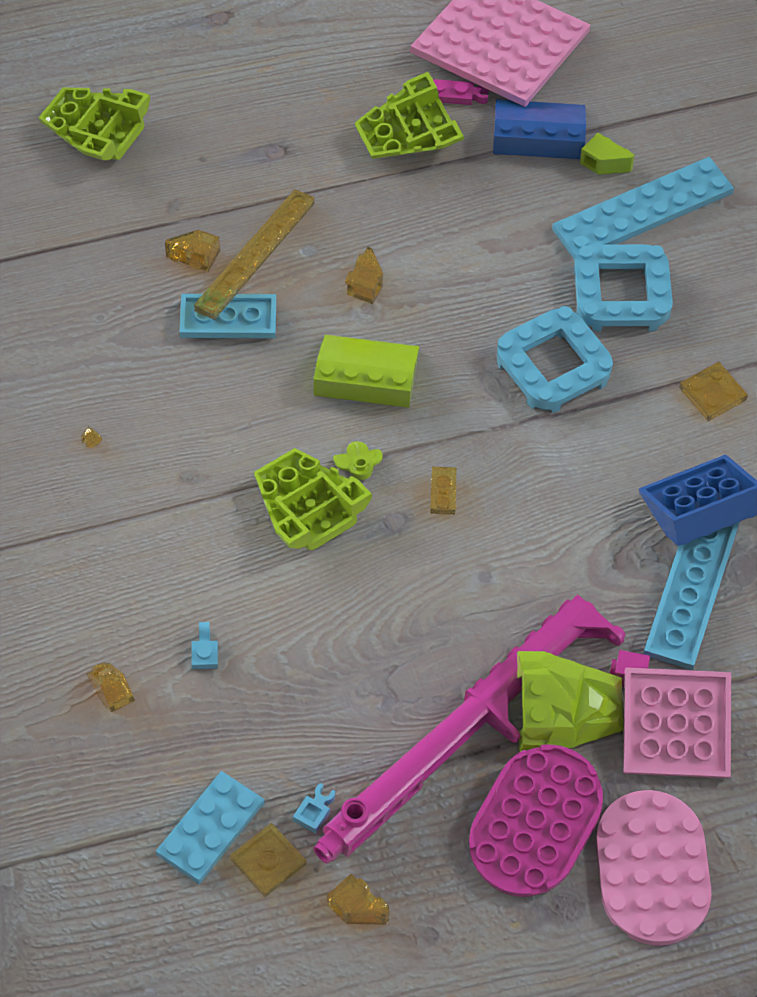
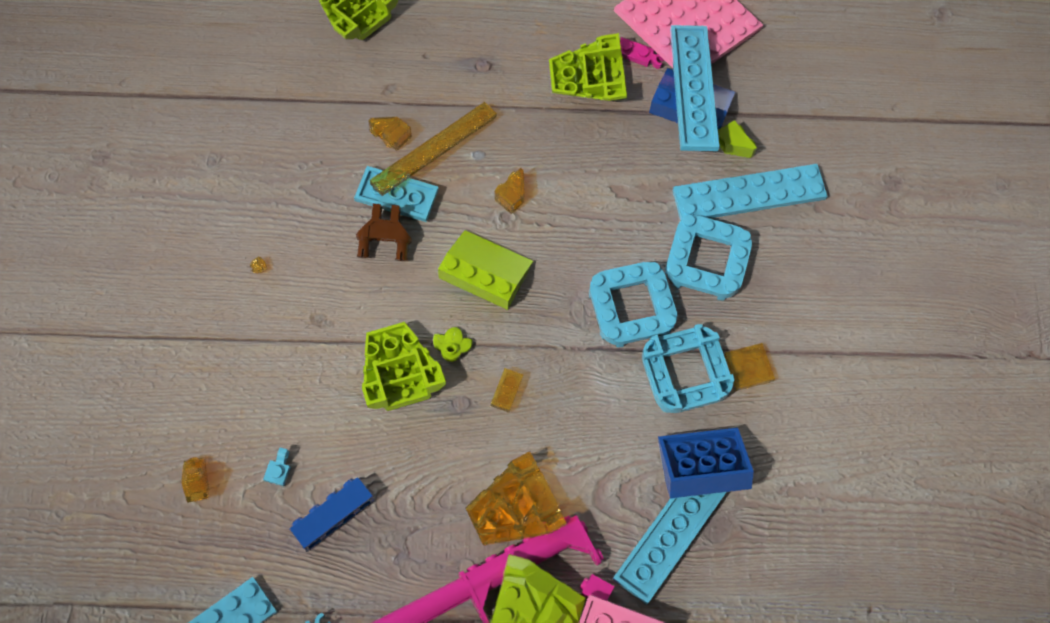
camera: 15 degrees right, 10 degrees up
none -> blue brick [289,477,374,552]
none -> reddish brown connector [356,203,412,261]
none -> clear yellow wedge [465,451,567,546]
none -> medium azure plate [642,324,734,413]
none -> medium azure plate [670,25,719,151]

